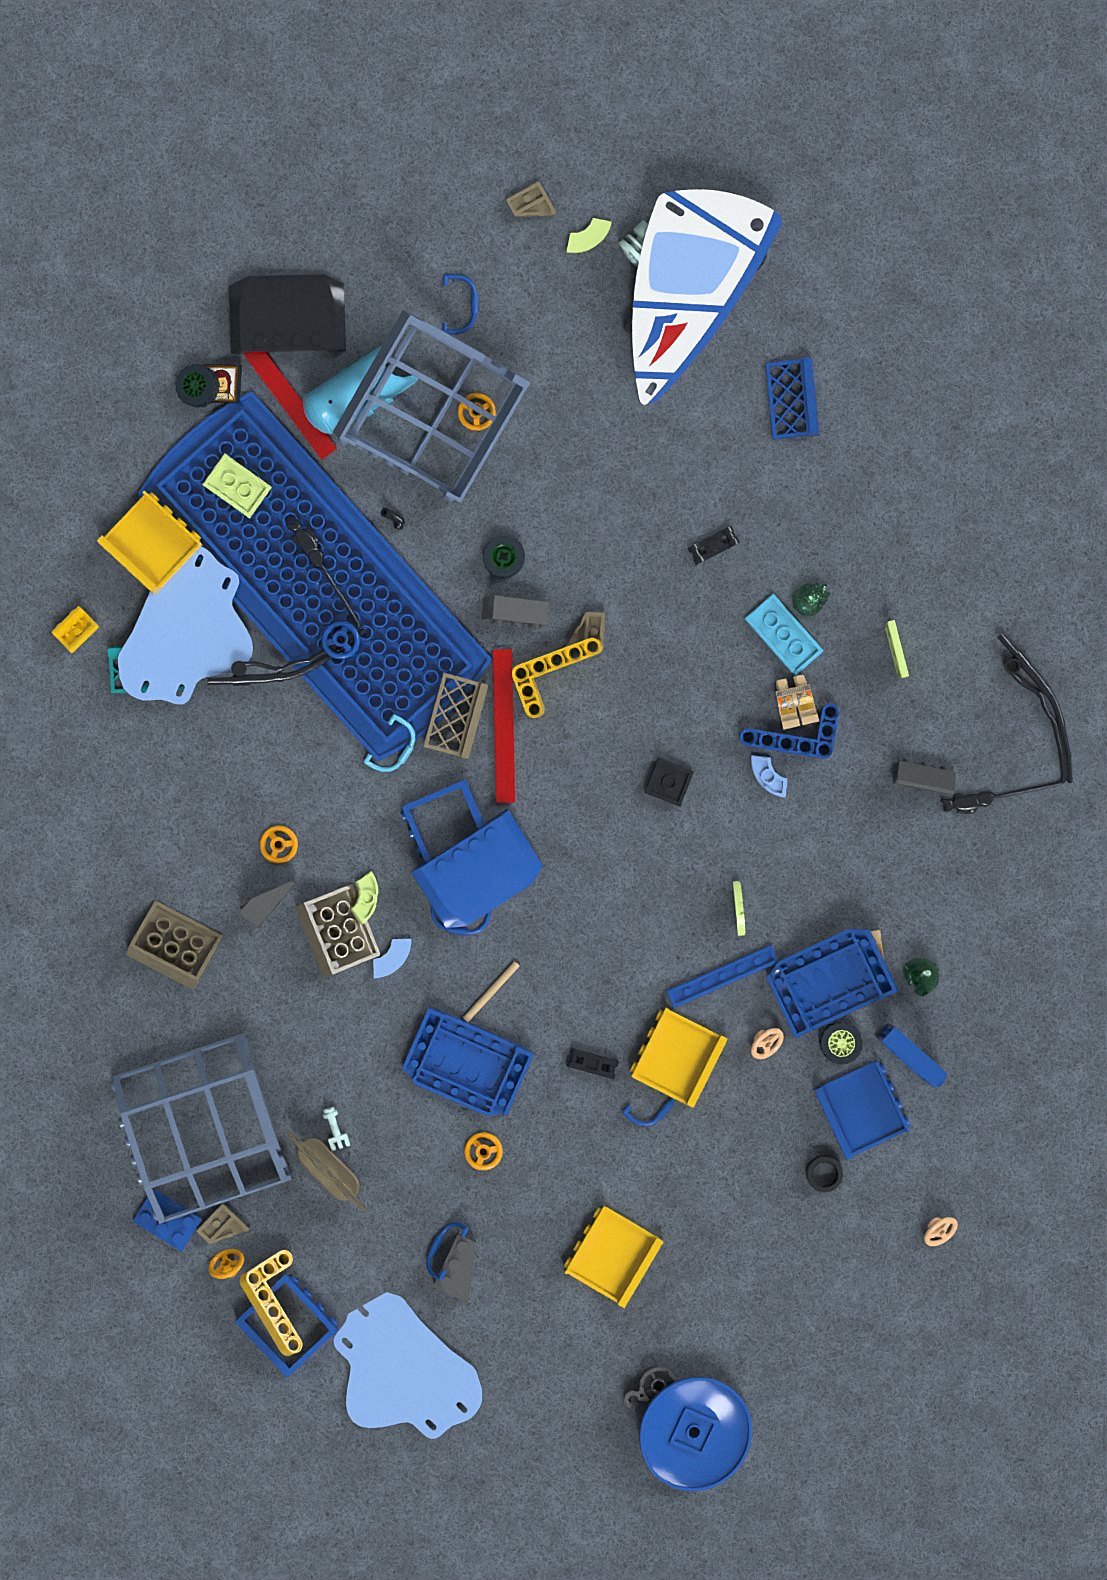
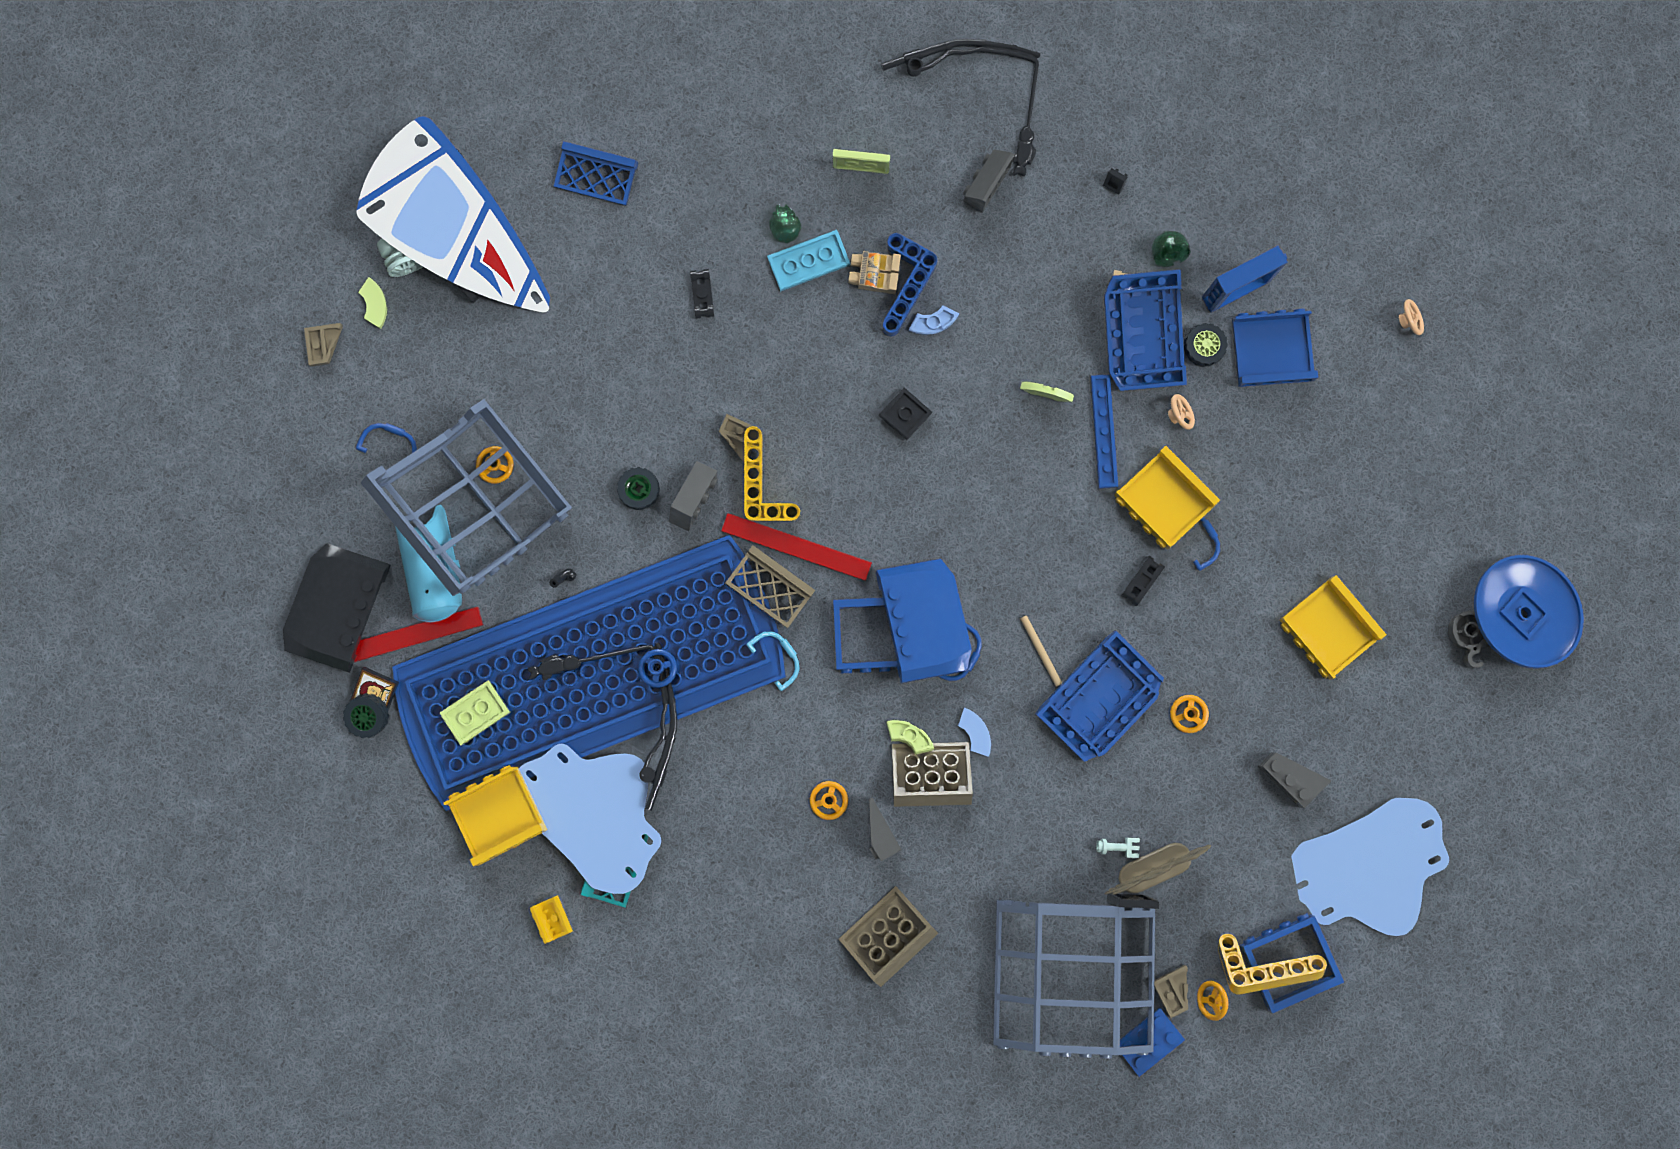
camera: 70 degrees left, 5 degrees down
blue piece [426,1222,469,1281] -> none
black tyre [806,1155,843,1193] -> none
none -> black tile [1103,168,1128,195]
none -> black tile [1107,894,1159,909]

